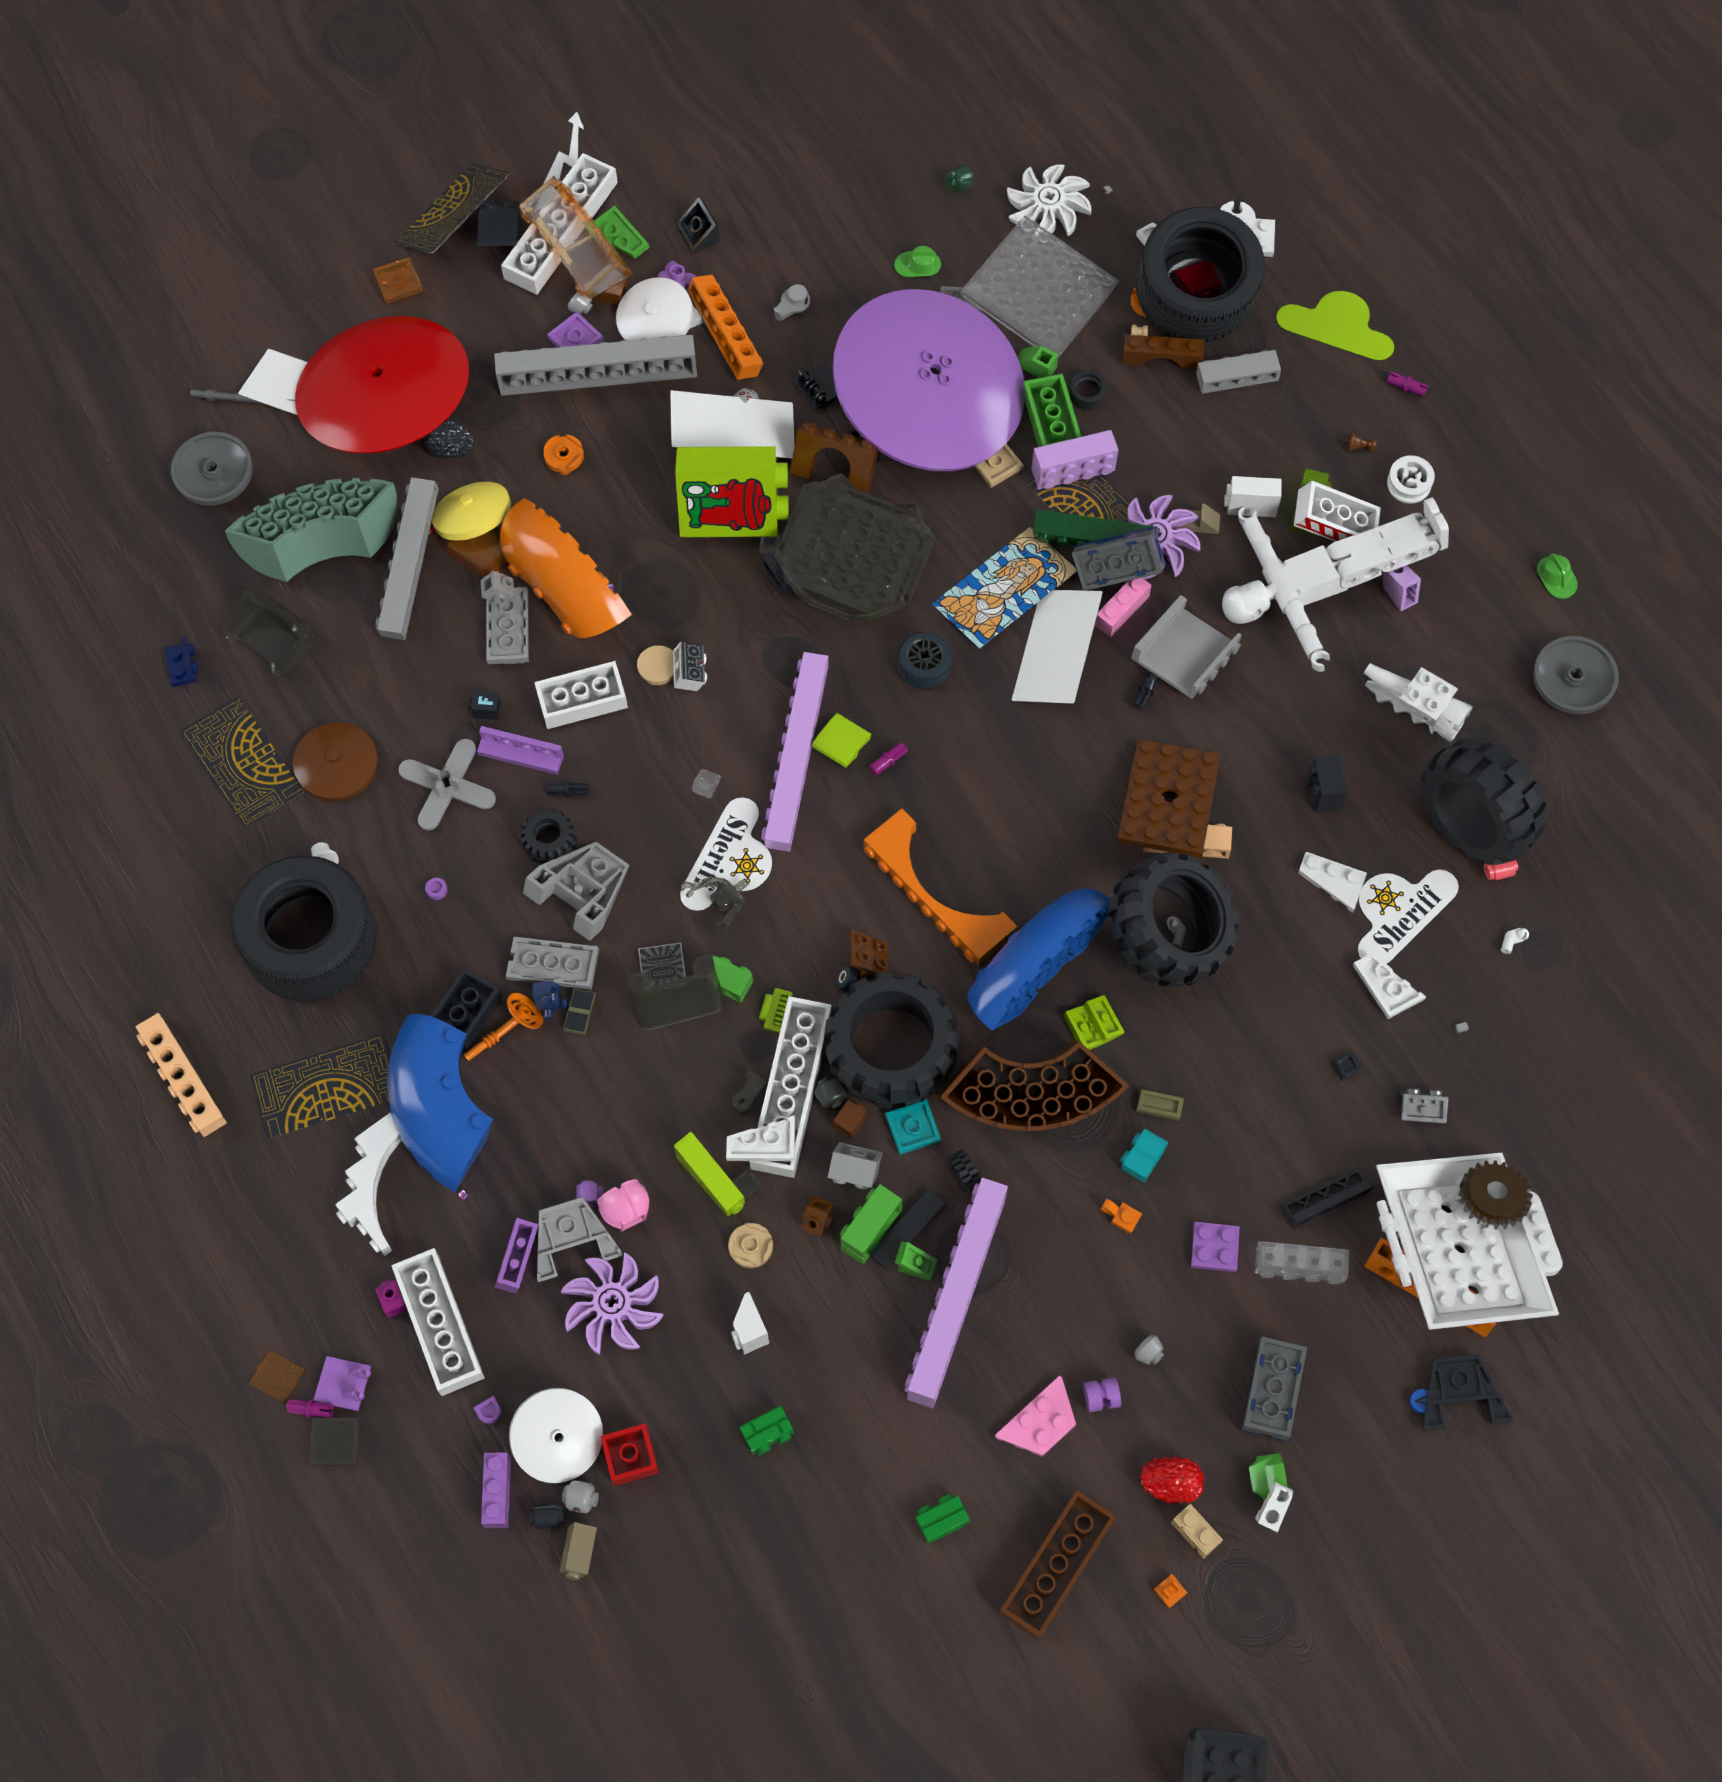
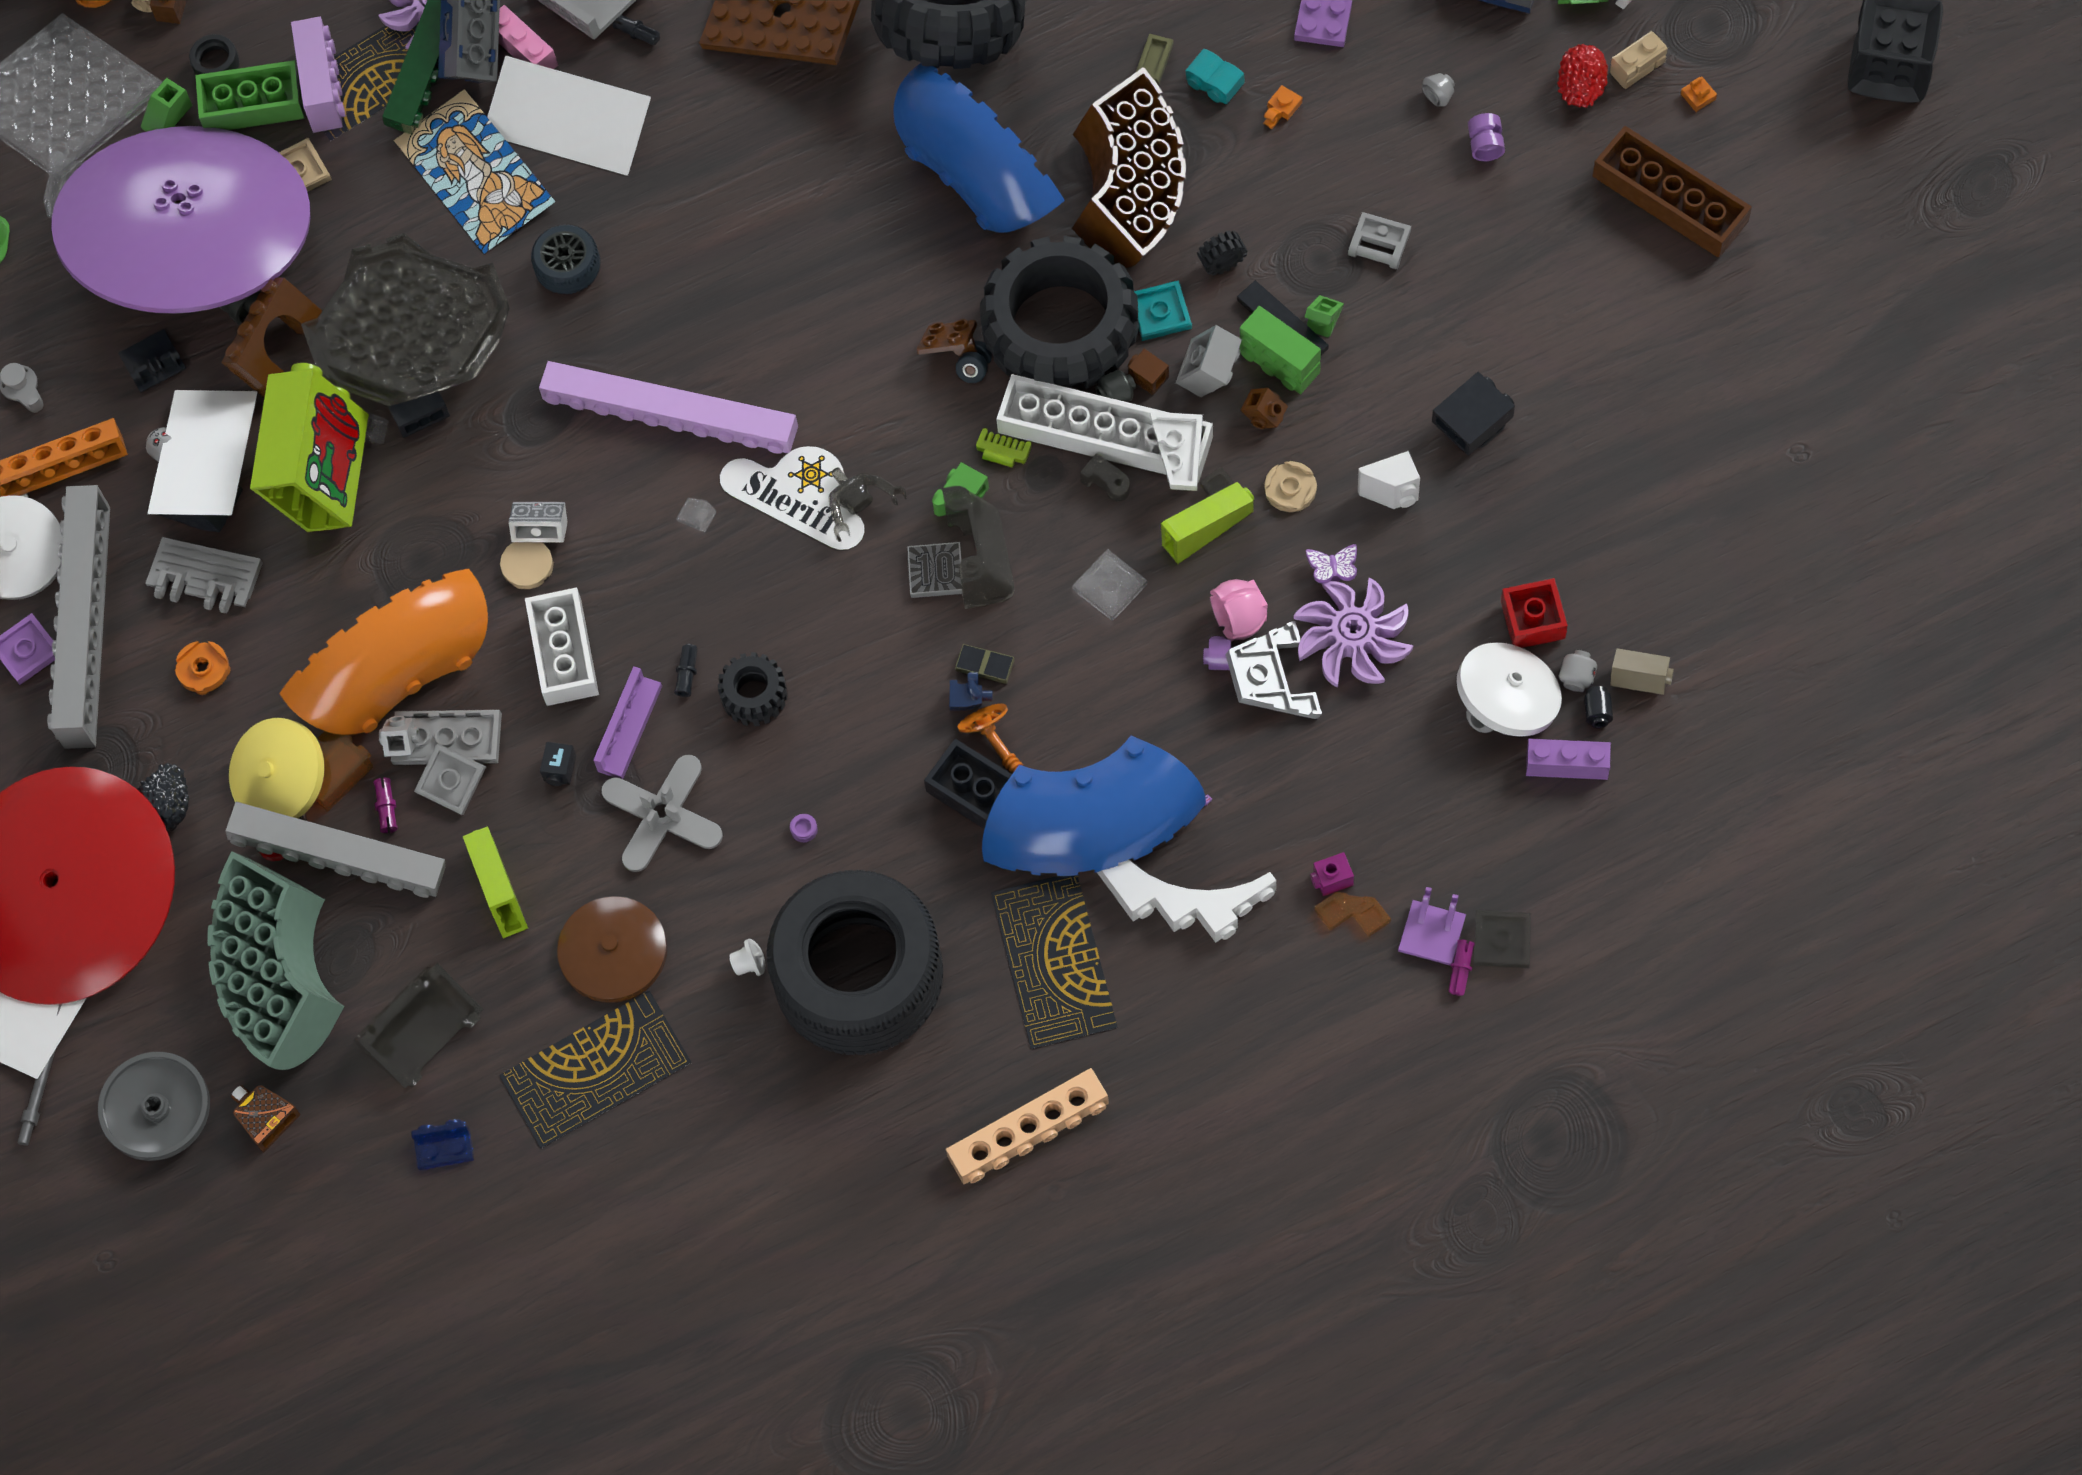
camera: 80 degrees left, 0 degrees up
clear orange piece [249,1351,304,1403] -> none
white brick [391,1248,485,1396] -> none
medium lavender tile [473,1396,501,1424] -> none
medium lavender brick [494,1218,539,1294] -> none
light grey piece [505,937,599,990] -> none
light grey wedge [523,842,629,941] -> none
green brick [739,1405,794,1455] -> none
lime slope [812,713,871,768] -> none
orange arch [864,809,1018,966] -> none
magenta axle [869,743,908,776] -> none
lavender brick [905,1178,1008,1409] -> none
green brick [915,1494,970,1544] -> none
bright pink wing [995,1376,1076,1457] -> none
lime slope [1063,995,1124,1050] -> none
none -> light grey hinge [145,537,263,613]
none -> torso [231,1085,301,1153]
none -> magenta pin [373,777,398,833]
none -> light grey tile [414,743,486,815]
none -> lime slope [463,826,528,938]
none -> clear plate [1073,549,1147,621]
none -> medium lavender animal [1306,544,1357,584]
none -> clear orange tile [1314,892,1391,937]
none -> light grey plate [1348,212,1411,269]
none -> black brick [1432,372,1515,456]

